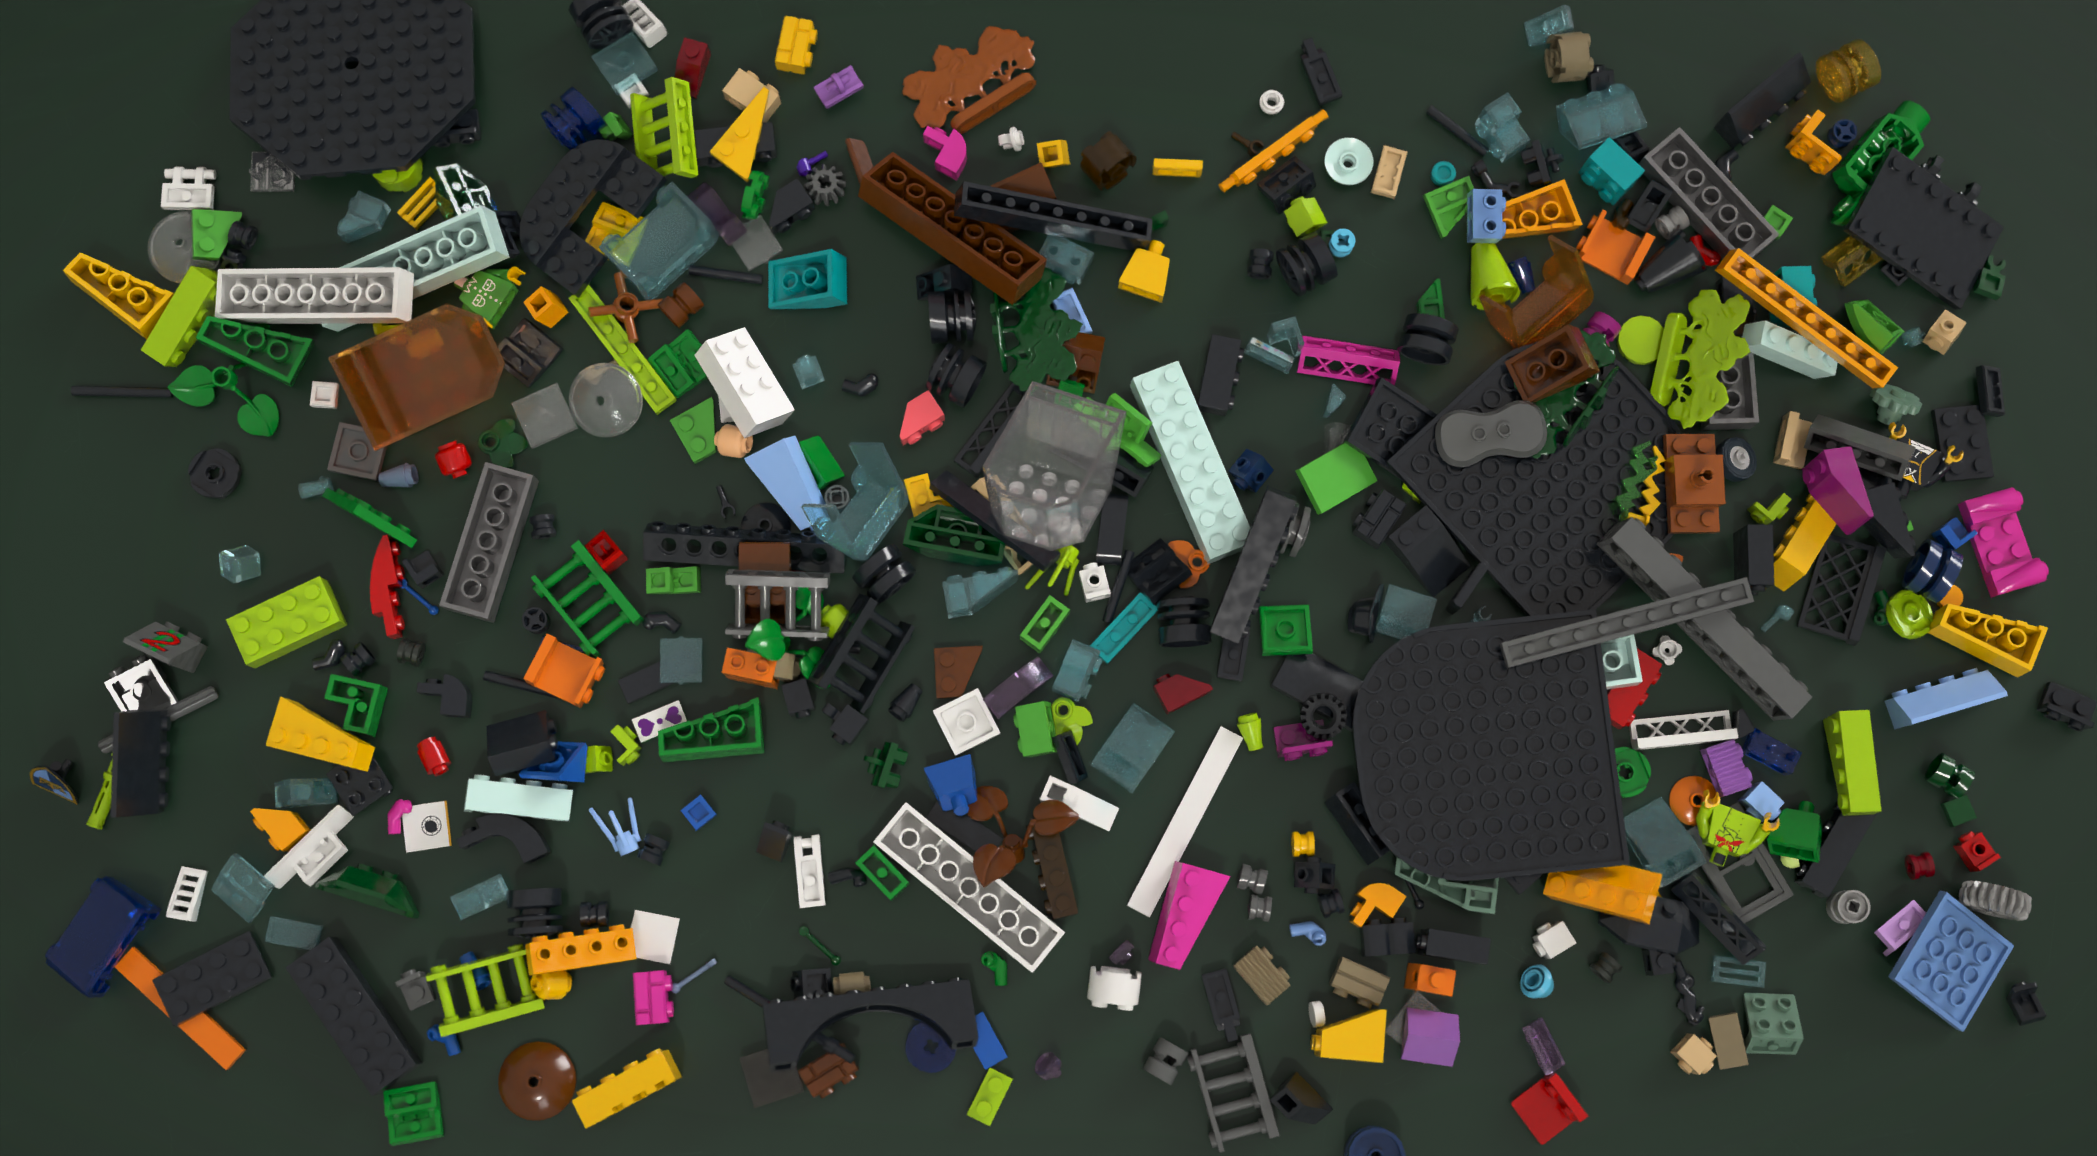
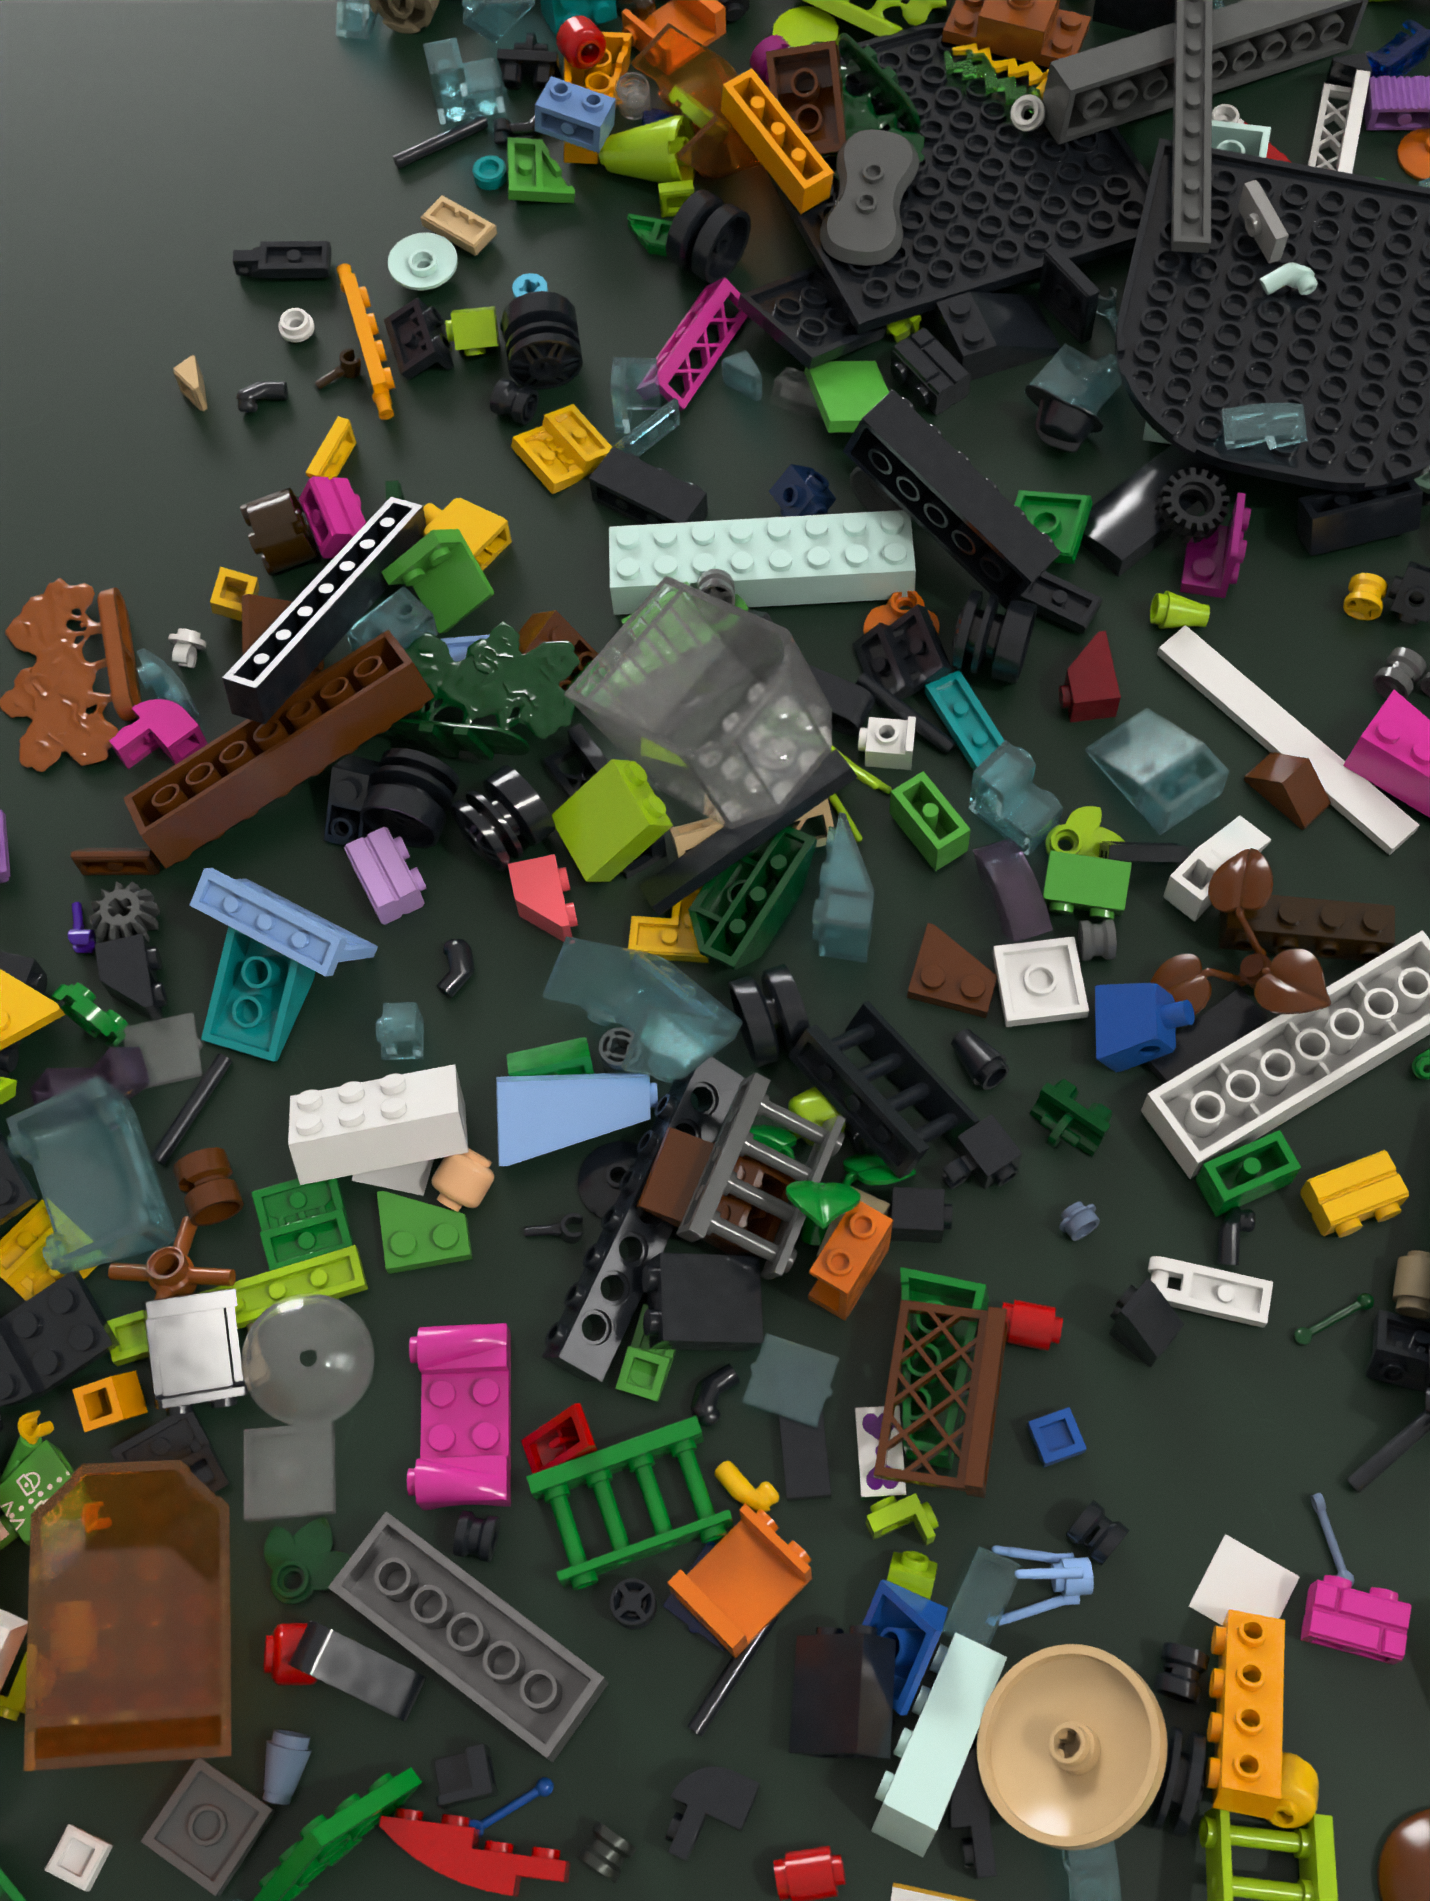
camera: 60 degrees left, 15 degrees down
none -> clear light blue slope [136,648,200,720]
none -> panel [142,1288,248,1416]
none -> tan slope [173,355,208,412]
none -> light blue fence [190,868,378,977]
none -> black arm [236,381,288,412]
none -> black beam [288,1620,427,1722]
none -> dark pink brick [299,476,367,558]
none -> lavender brick [344,827,427,925]
none -> bright green bracket [382,529,494,633]
none -> dark pink piece [407,1323,511,1510]
none -> yellow slope [511,404,612,494]
none -> lime brick [551,759,673,882]
none -> red head [556,16,606,70]
none -> clear wheel [616,72,651,120]
none -> black brick [642,1252,764,1351]
none -> lime tile [658,180,694,217]
none -> lime tile [668,85,729,140]
none -> dark grey wheel [697,569,735,619]
none -> yellow arm [714,1460,779,1512]
none -> light orange brick [721,68,834,214]
none -> reddish brown fence [874,1299,1009,1498]
none -> clear light blue tile [942,1546,1023,1648]
none -> tan dish [977,1644,1168,1850]
none -> red brick [1002,1300,1063,1351]
none -> white plate [1011,95,1046,132]
none -> sand blue plate [1059,1202,1100,1241]
none -> dark grey wheel [1078,919,1117,961]
none -> clear light blue slope [1222,403,1308,450]
none -> light grey plate [1238,180,1289,263]
none -> reddish brown slope [1244,752,1331,830]
none -> light aqua arm [1259,262,1318,295]
none -> yellow brick [1300,1150,1409,1238]

